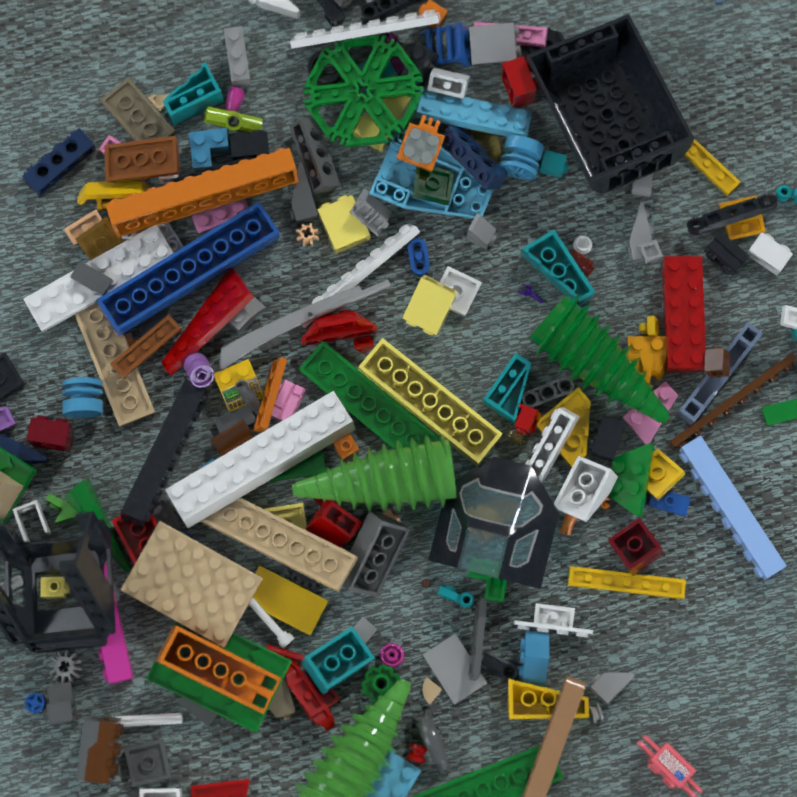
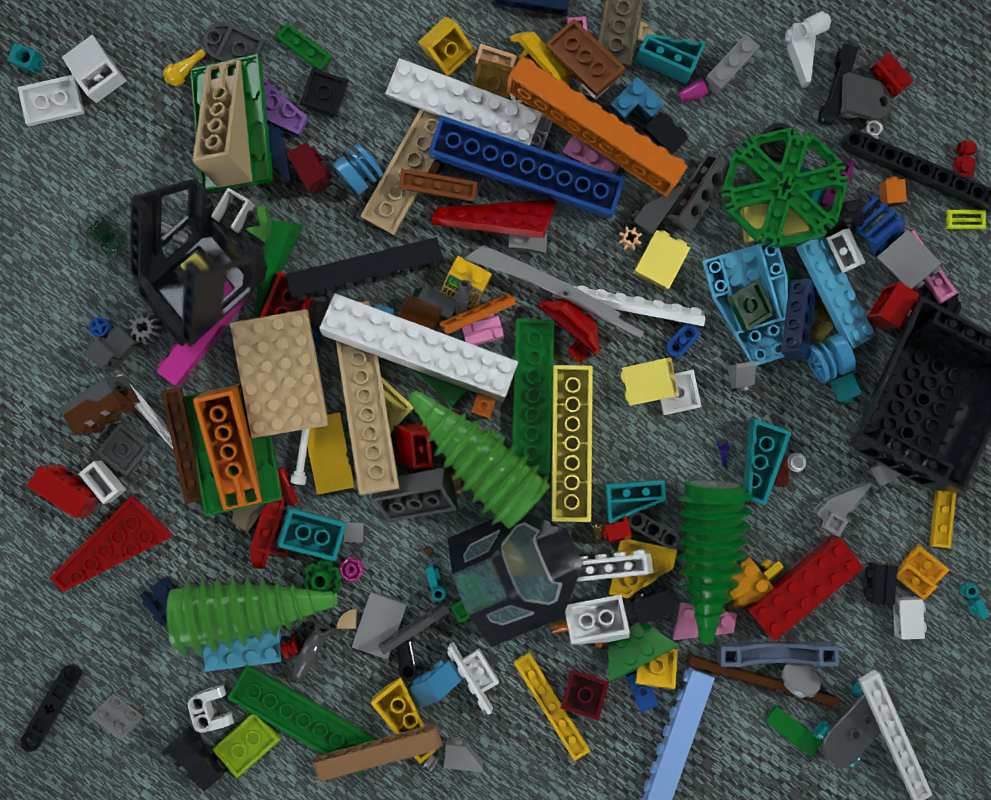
camera: 50 degrees right, 10 degrees up
dark grey tile [70,261,113,296] -> none
medium lavender wheel [184,353,214,388] -> none
lime piece [204,106,263,133] -> none
white plate [290,9,440,49] -> none
light grey hinge [350,188,392,236] -> none
piece [396,115,445,172] -> none
black piece [687,194,778,235] -> none
brick [704,347,730,378] -> none
none -> reddish brown plate [161,387,202,504]
none -> yellow slope [418,16,475,76]
none -> light grey tile [781,663,821,698]

